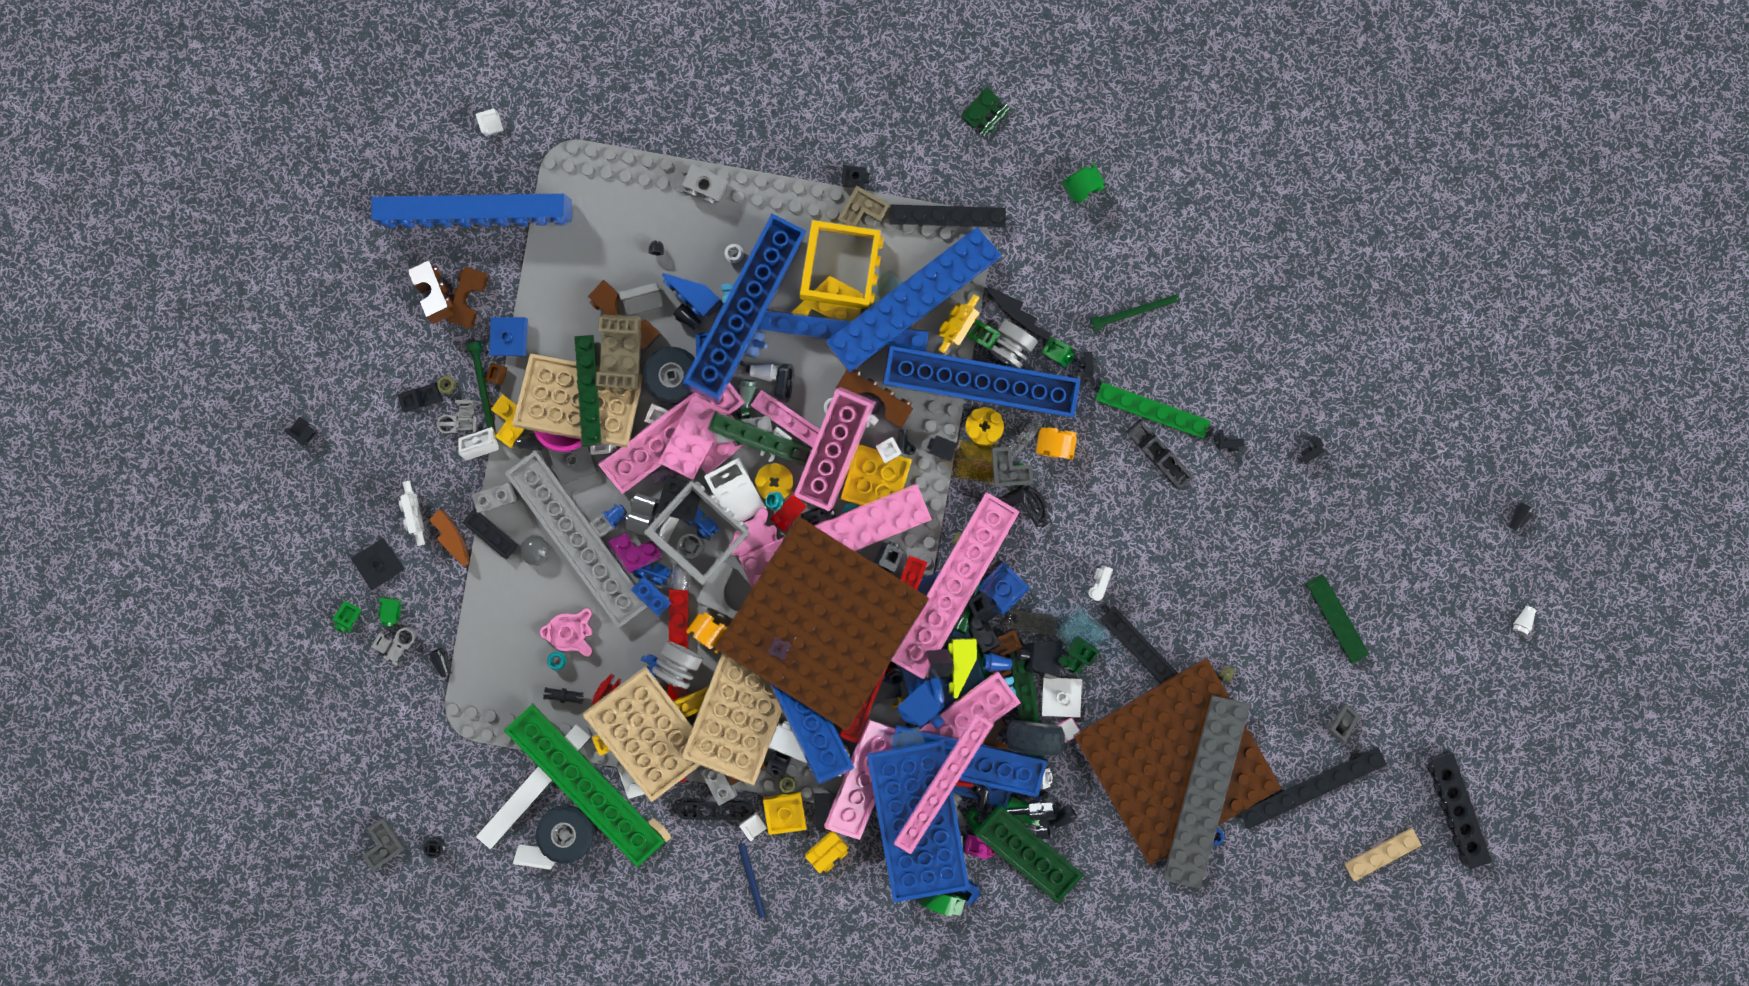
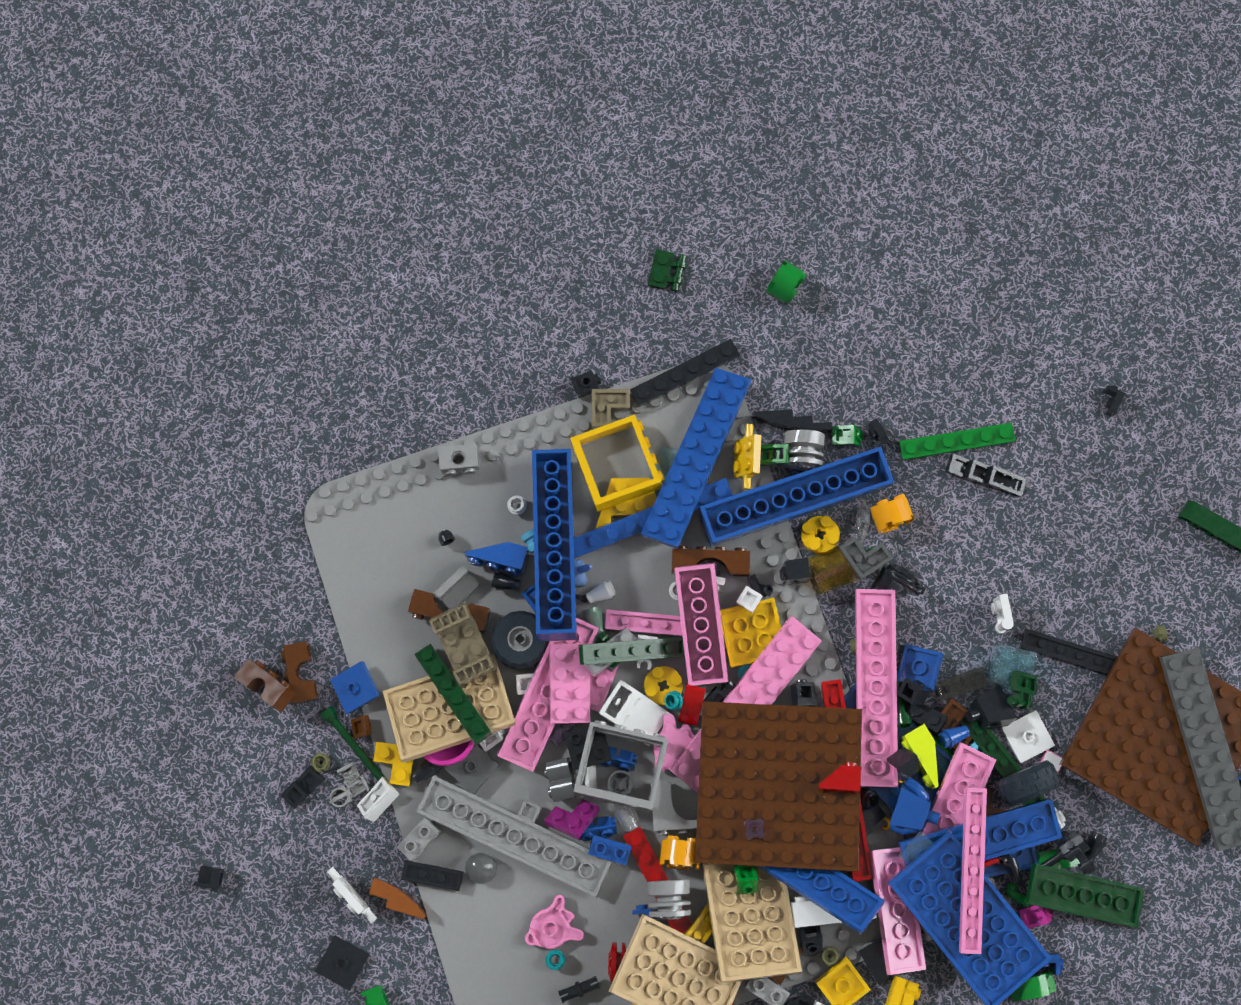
camera: 25 degrees left, 10 degrees down
blue brick [371,194,572,228] -> none
white panel [476,109,503,136] -> none
blue brick [603,503,628,528] -> none
black plate [775,363,794,402] -> none
dark green piece [1089,295,1179,332] -> none
black bracket [1214,429,1244,452] -> none
none -> green bracket [733,865,758,895]
none -> red slope [818,762,862,794]

